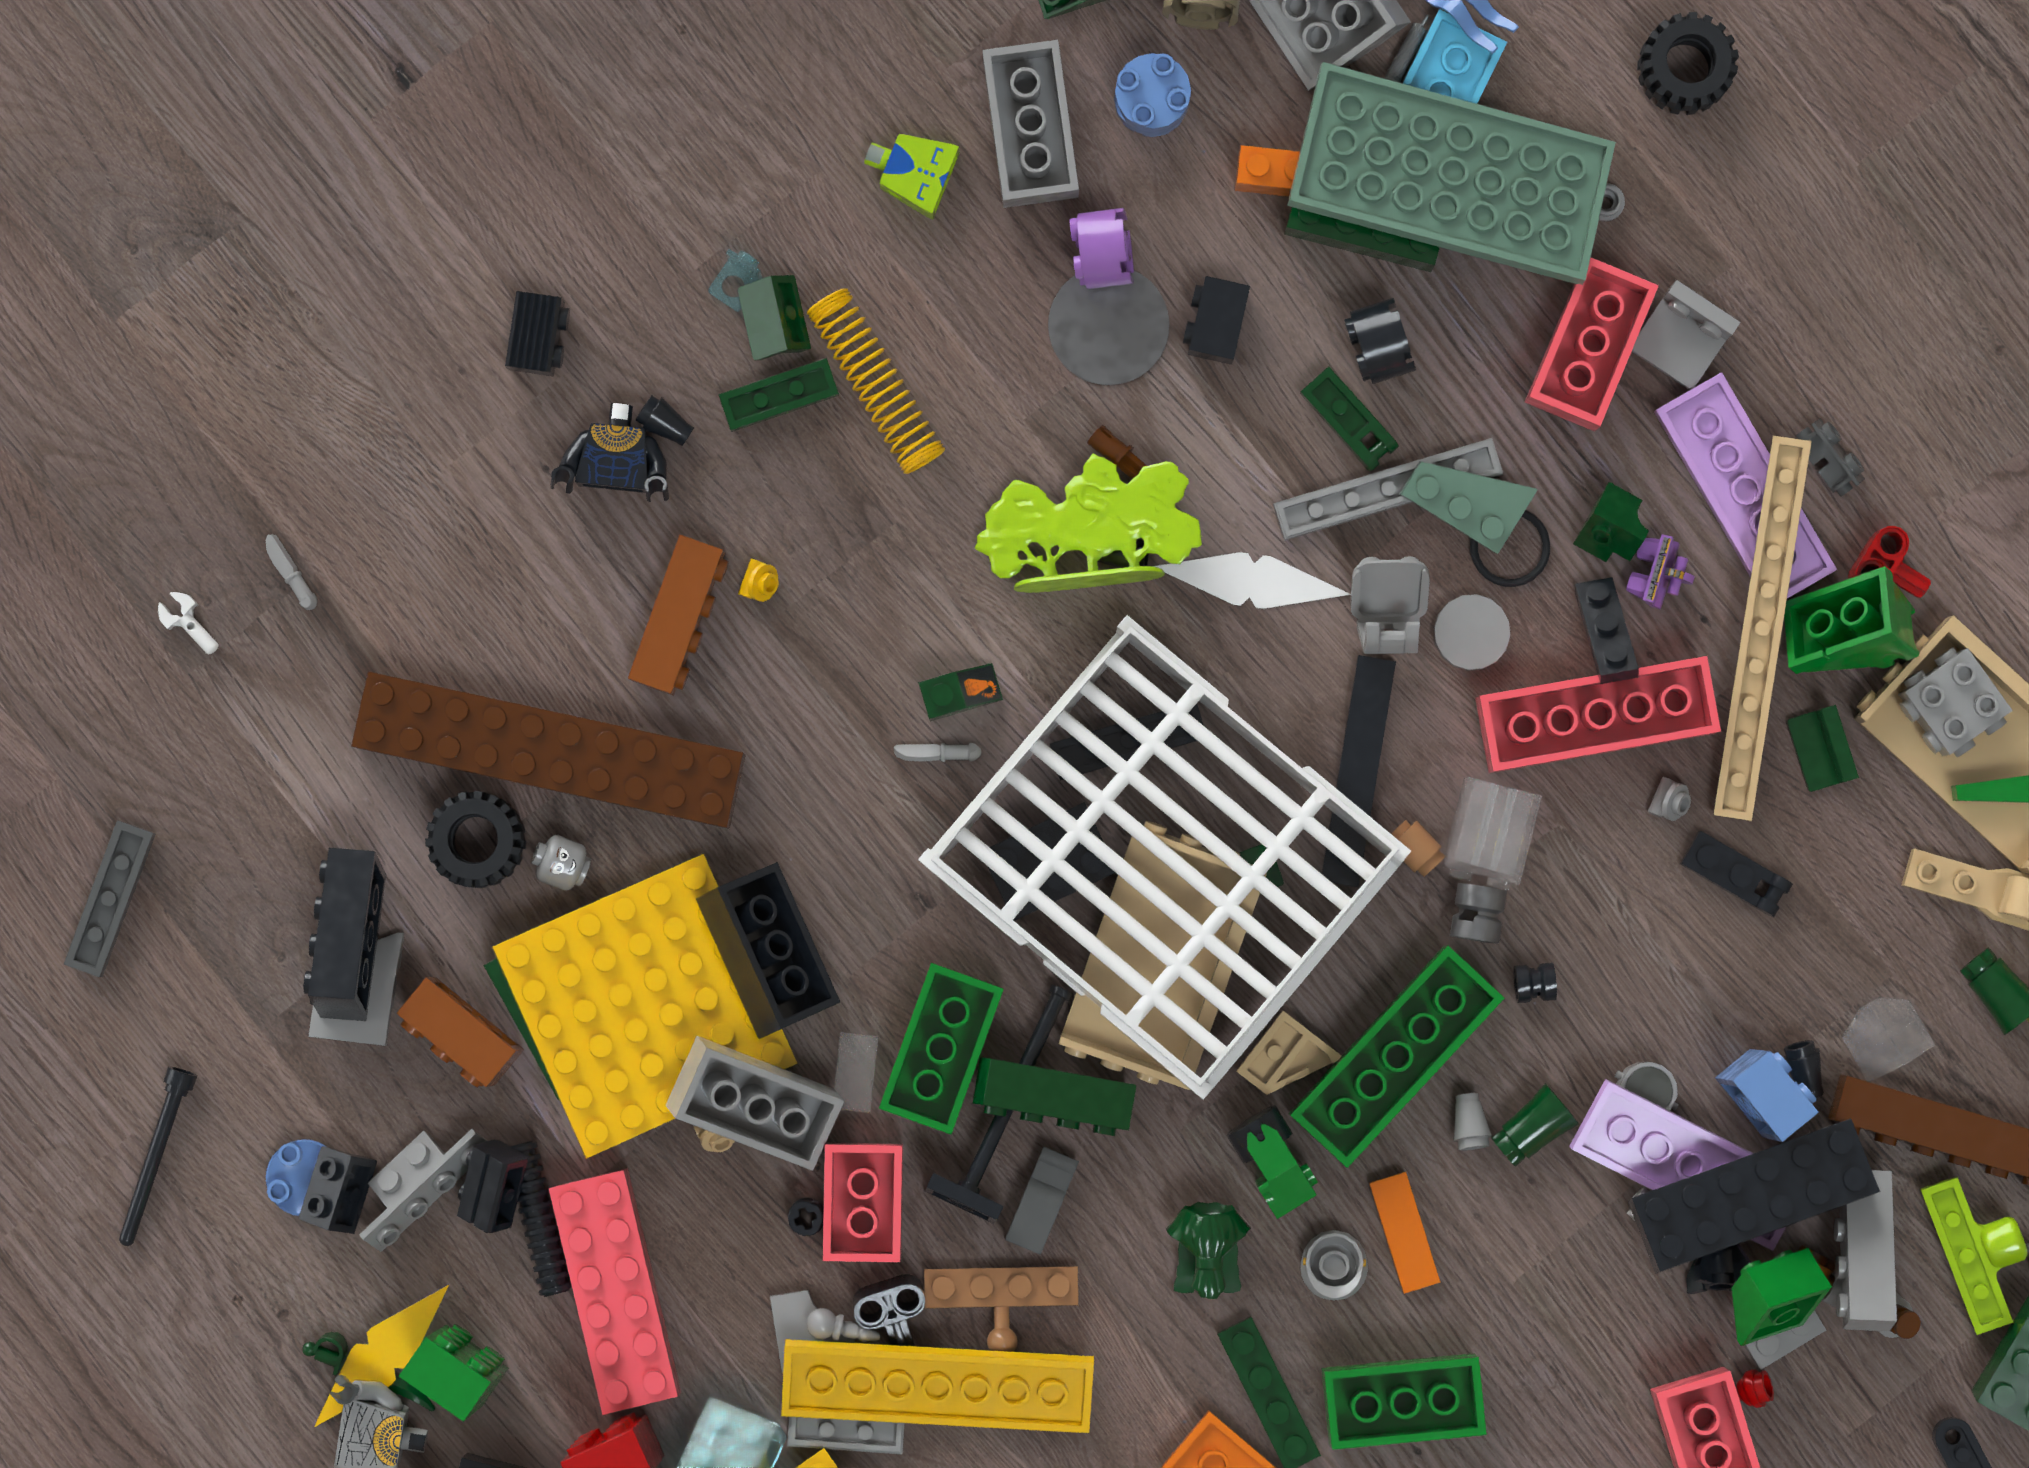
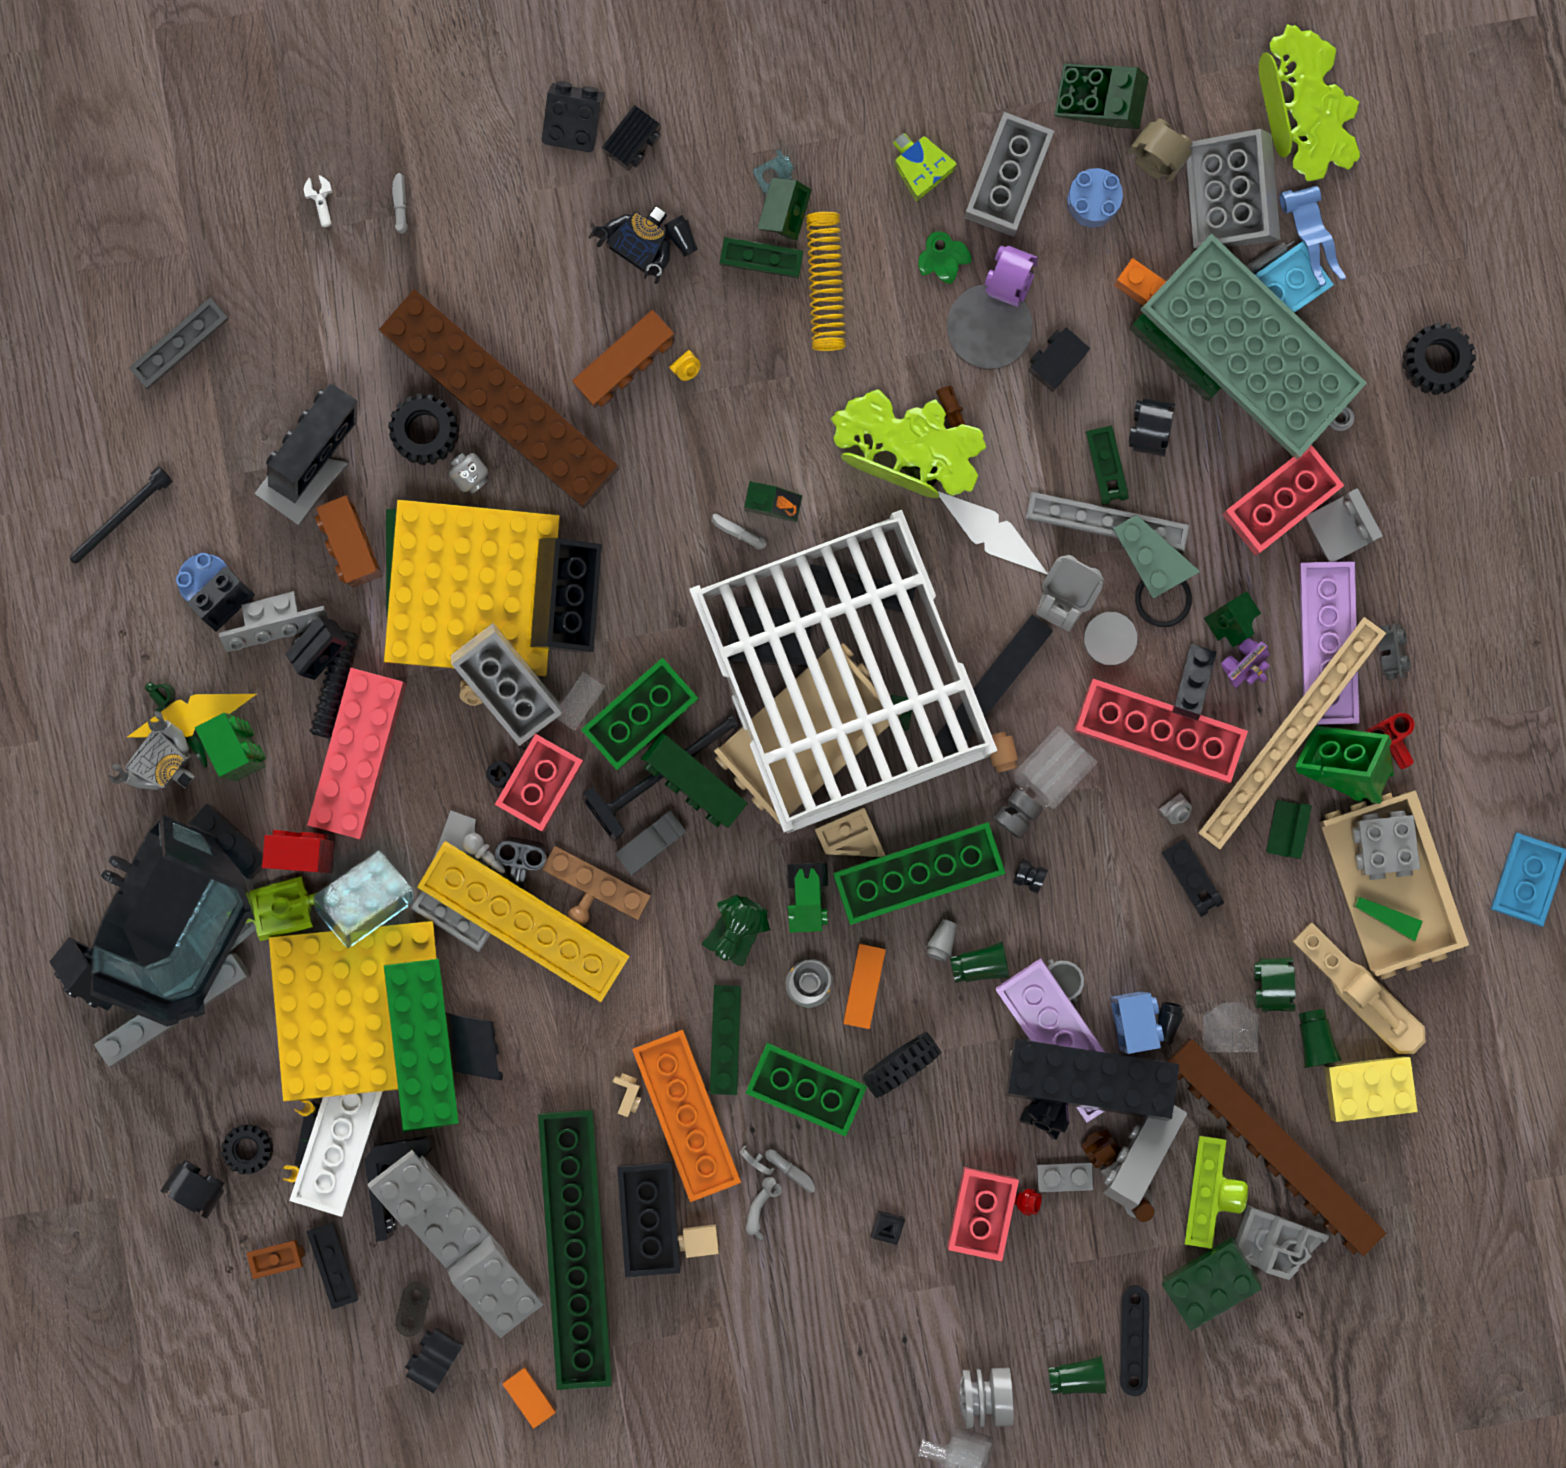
camera: 25 degrees right, 0 degrees up
green slope [1732,1248,1832,1346] -> none
none -> black bracket [542,81,605,152]
none -> black tyre [862,1032,941,1098]
none -> green plate [918,231,971,284]
none -> dark green brick [1254,957,1296,1012]

